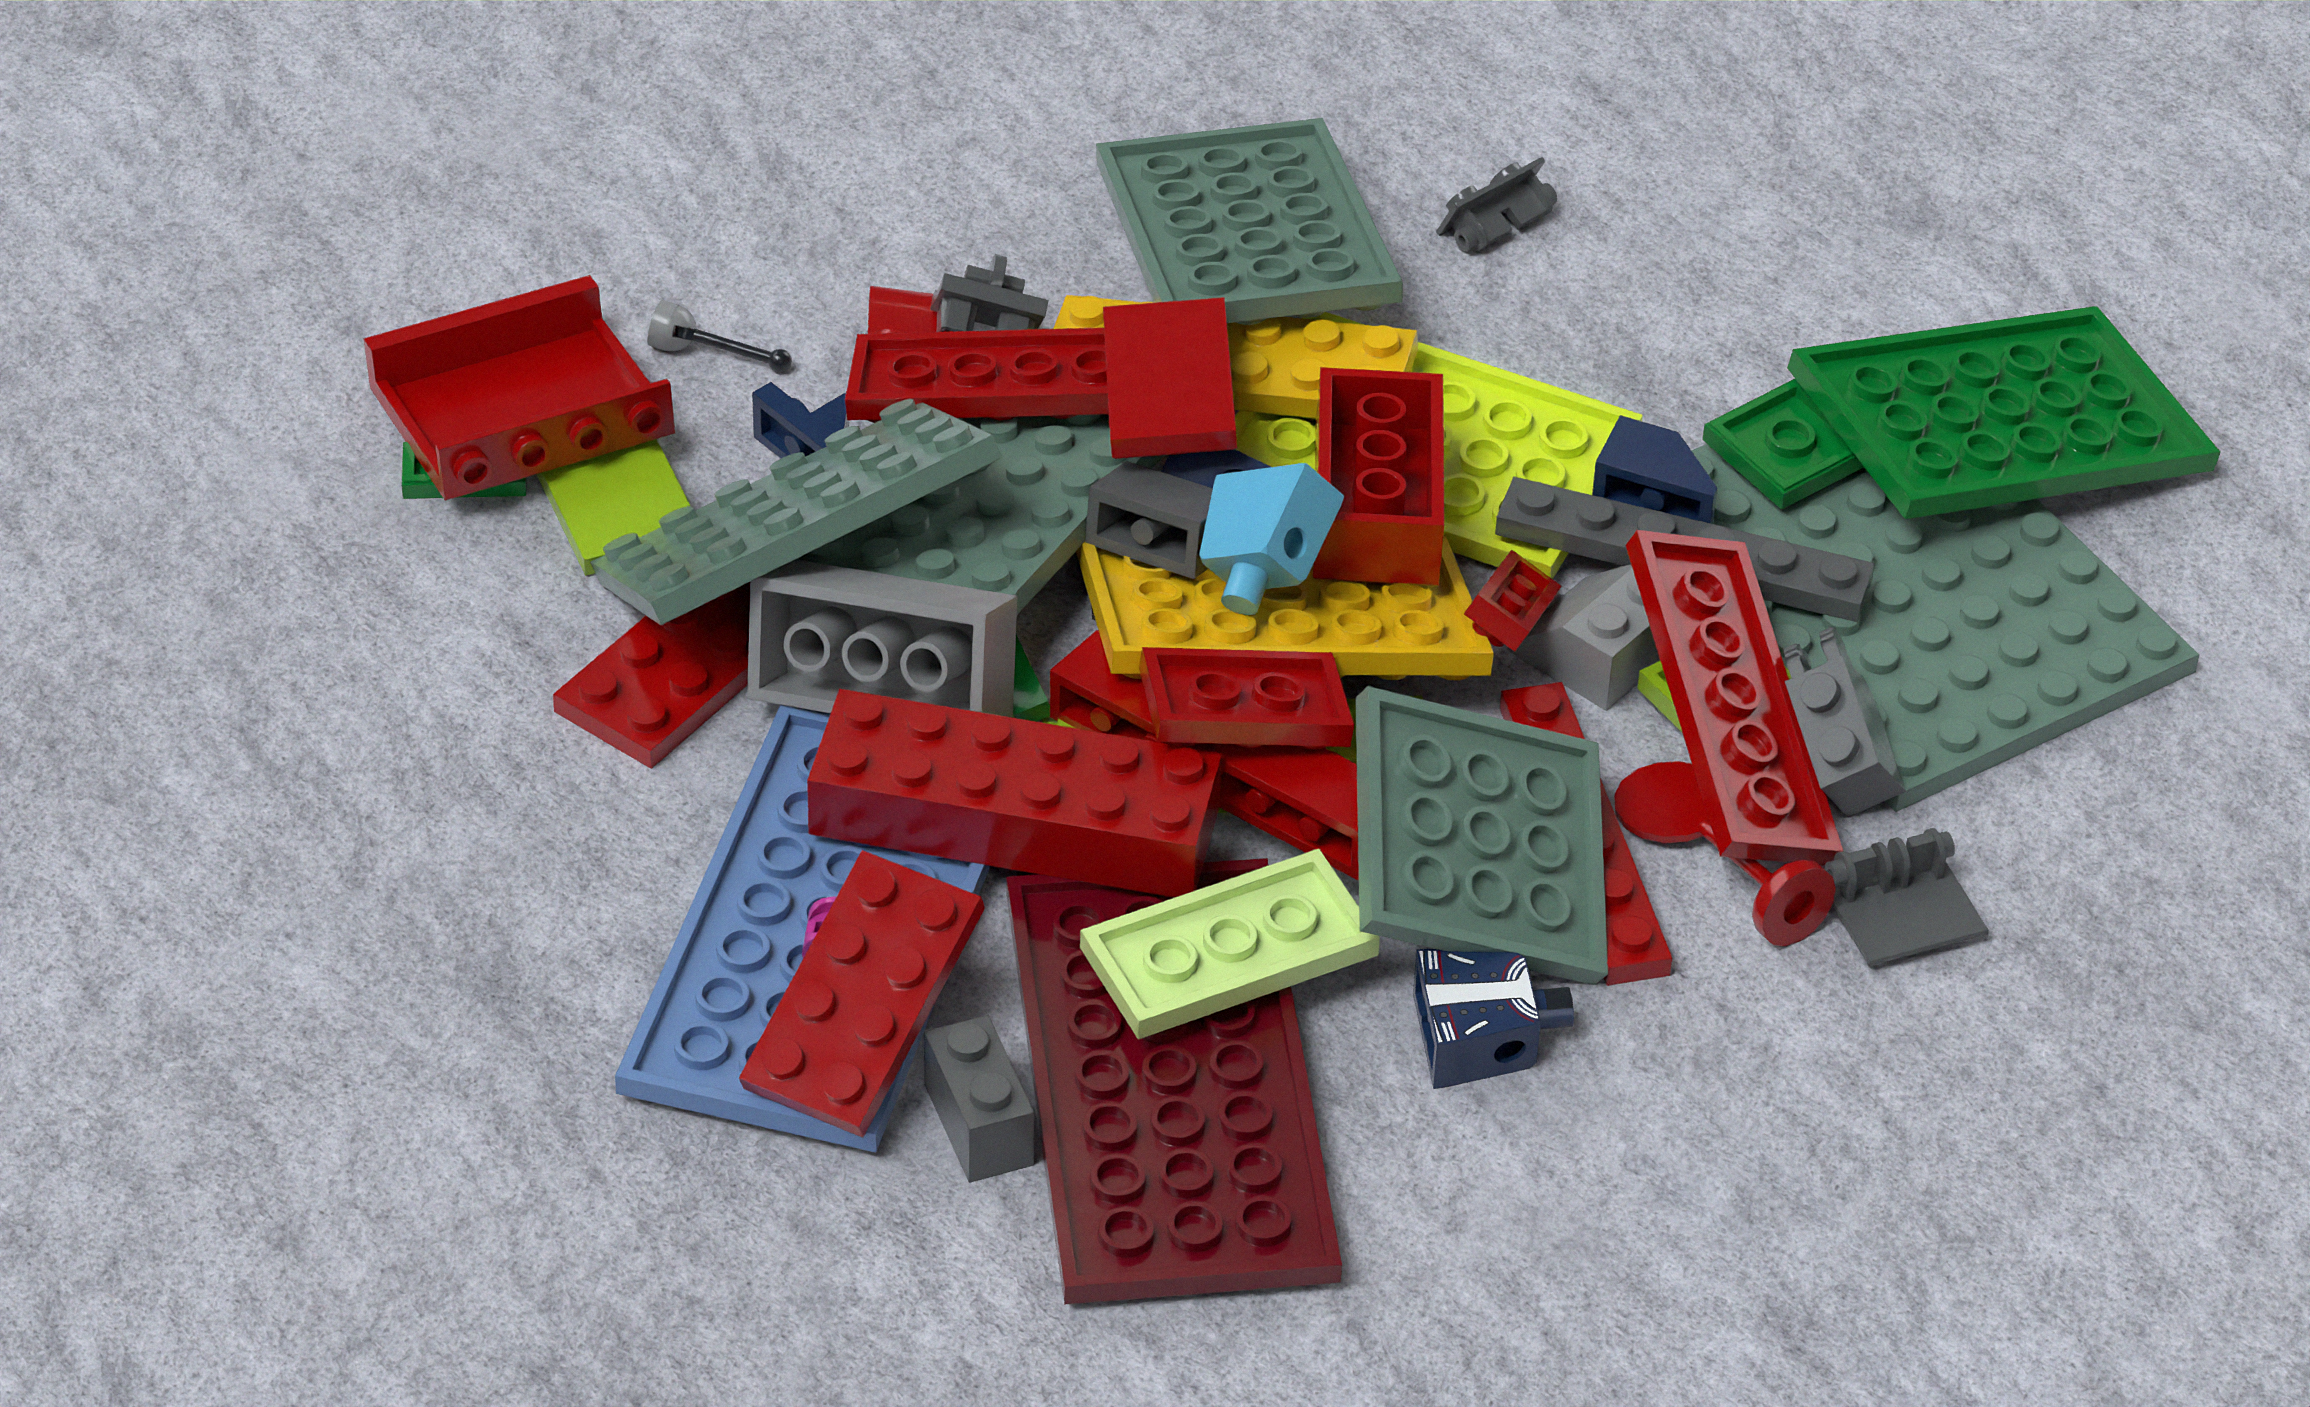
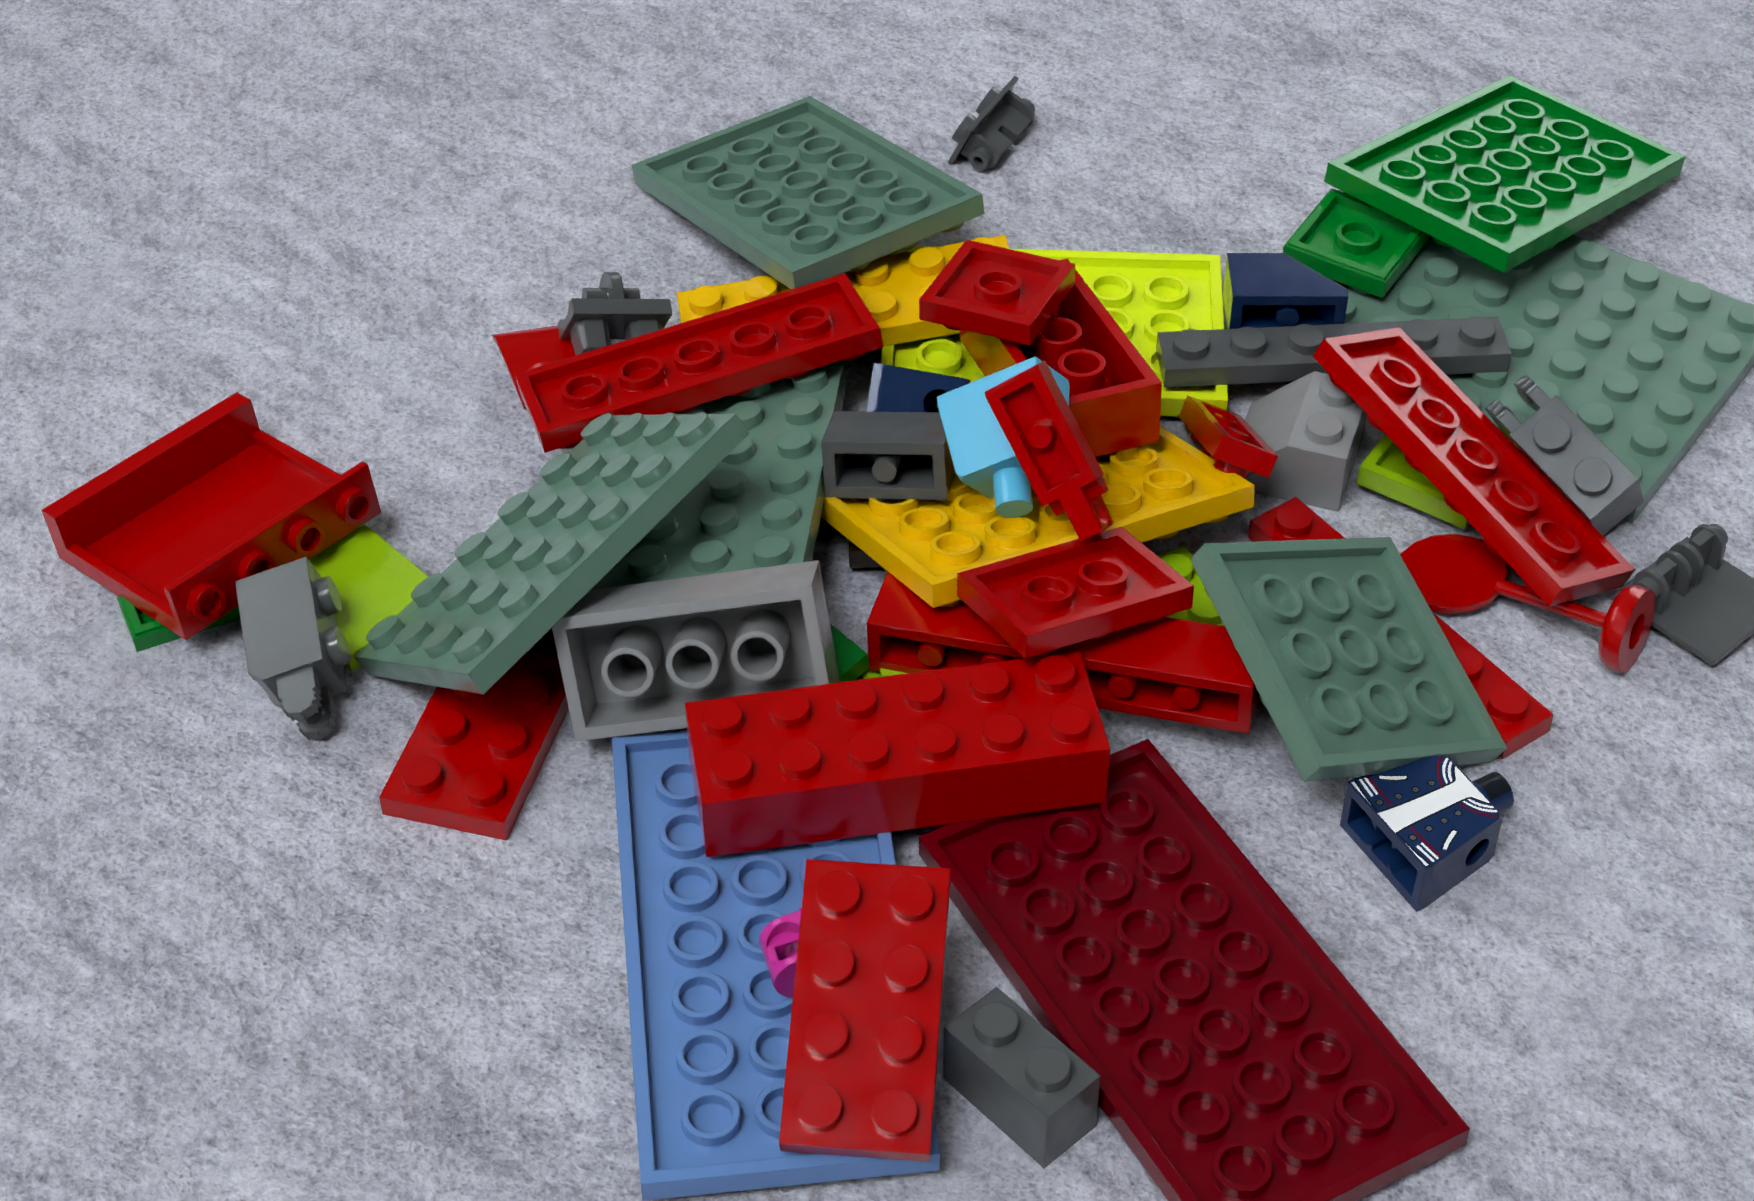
camera: 20 degrees left, 0 degrees up
hinge [647,300,792,373] -> none
dark blue slope [752,382,849,459] -> none
yellowish green plate [1080,849,1380,1039] -> none
red tile [1103,297,1237,459] -> none
none -> hinge [235,557,351,741]
none -> red plate [919,240,1075,346]
none -> red hinge [984,361,1114,541]

